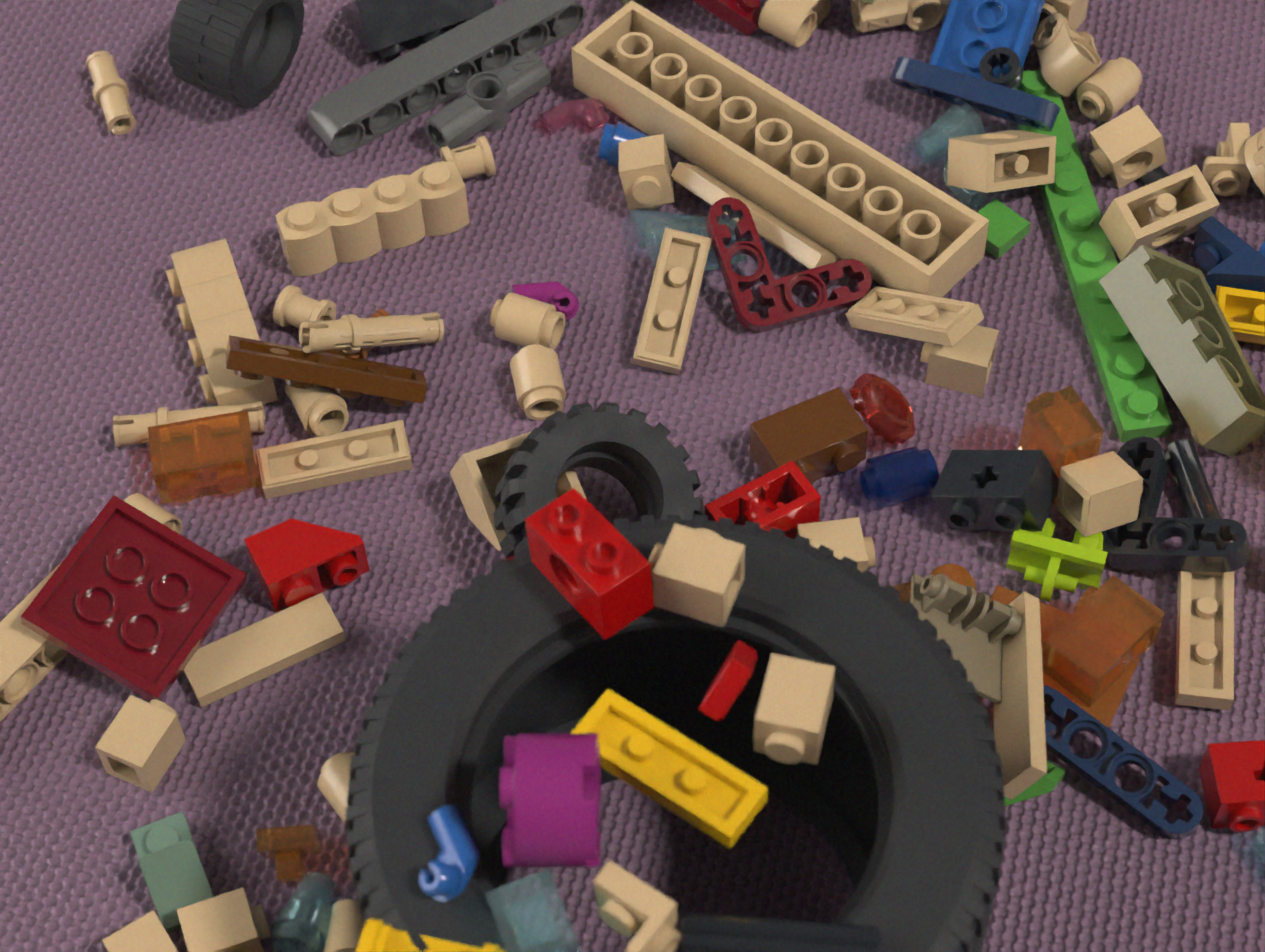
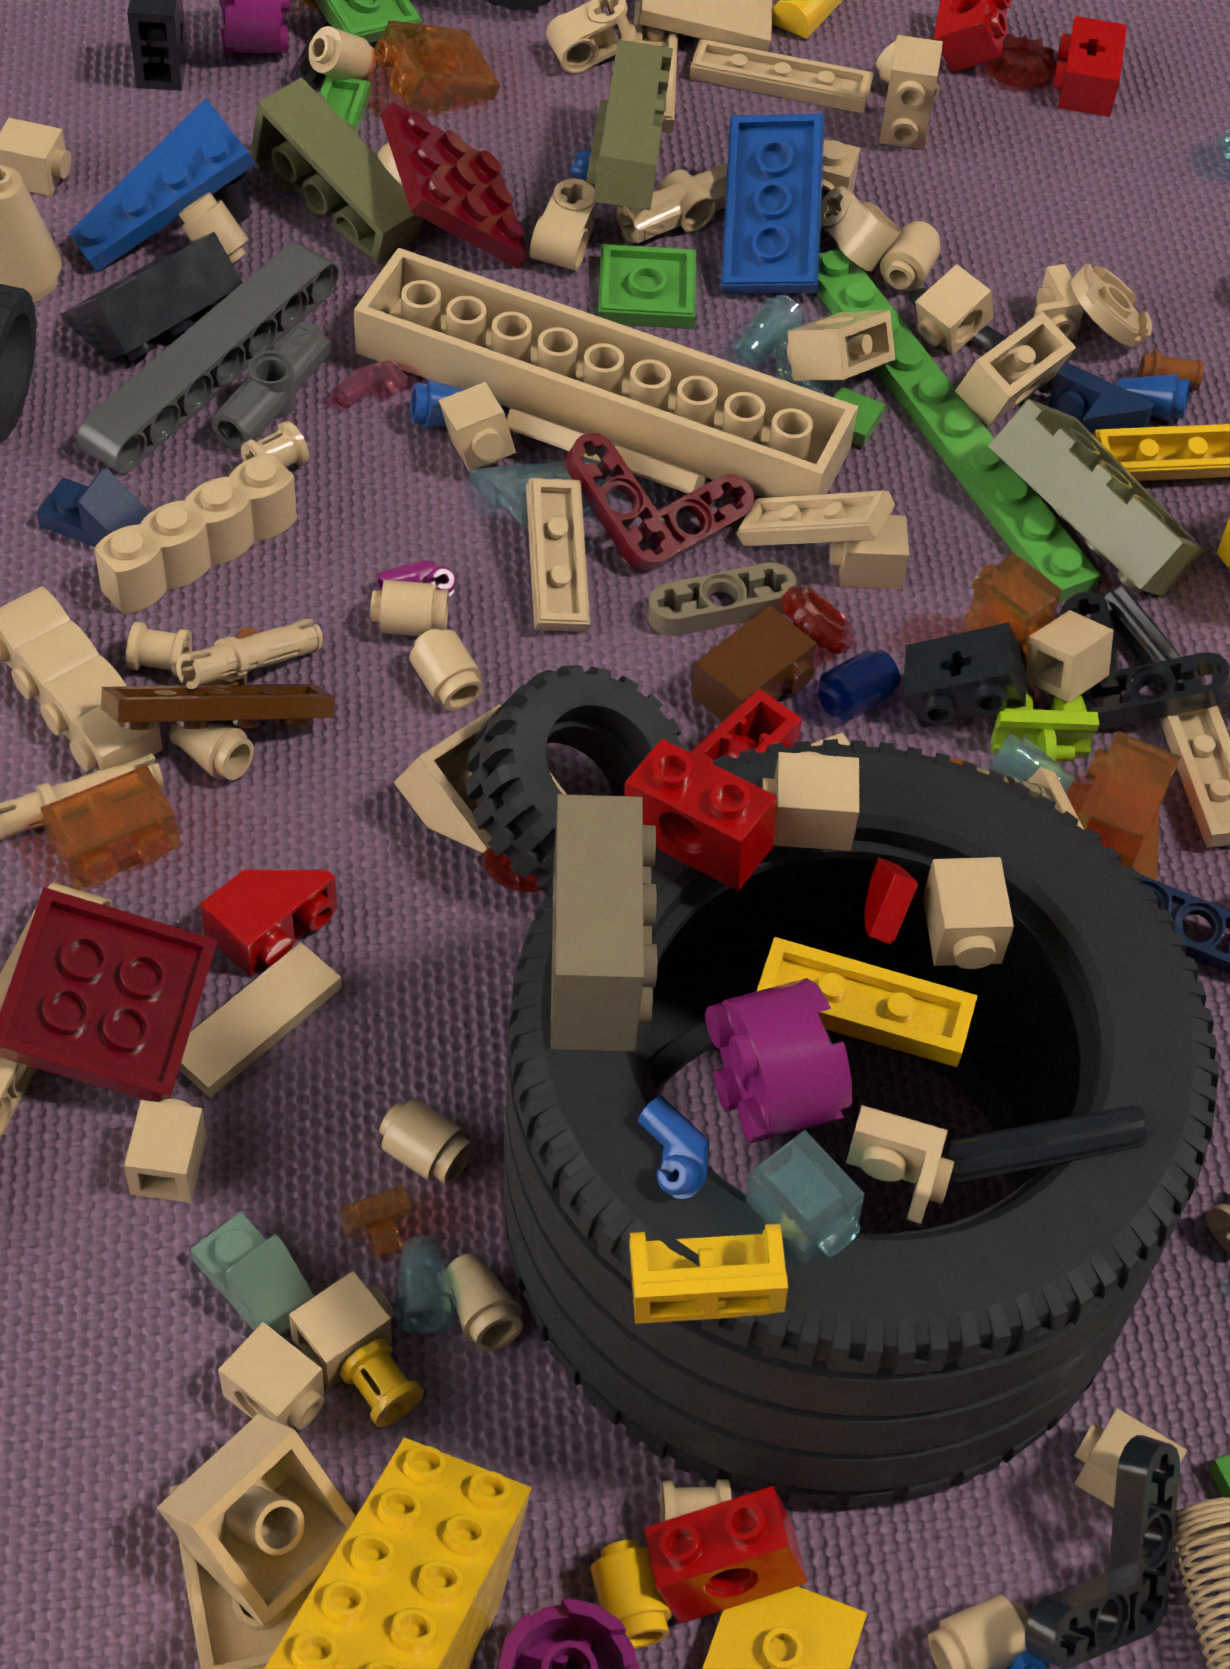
camera: 25 degrees left, 0 degrees up
tan tile [256,420,413,499] -> none
dark blue beam [889,57,1060,132] -> none
black bush [979,47,1023,89] -> none
none -> dark blue slope [36,468,150,547]
none -> dark tan brick [550,794,657,1052]
none -> bright green tile [598,244,696,329]
none -> dark tan beam [648,562,797,636]
none -> clear light blue cone [988,733,1075,793]

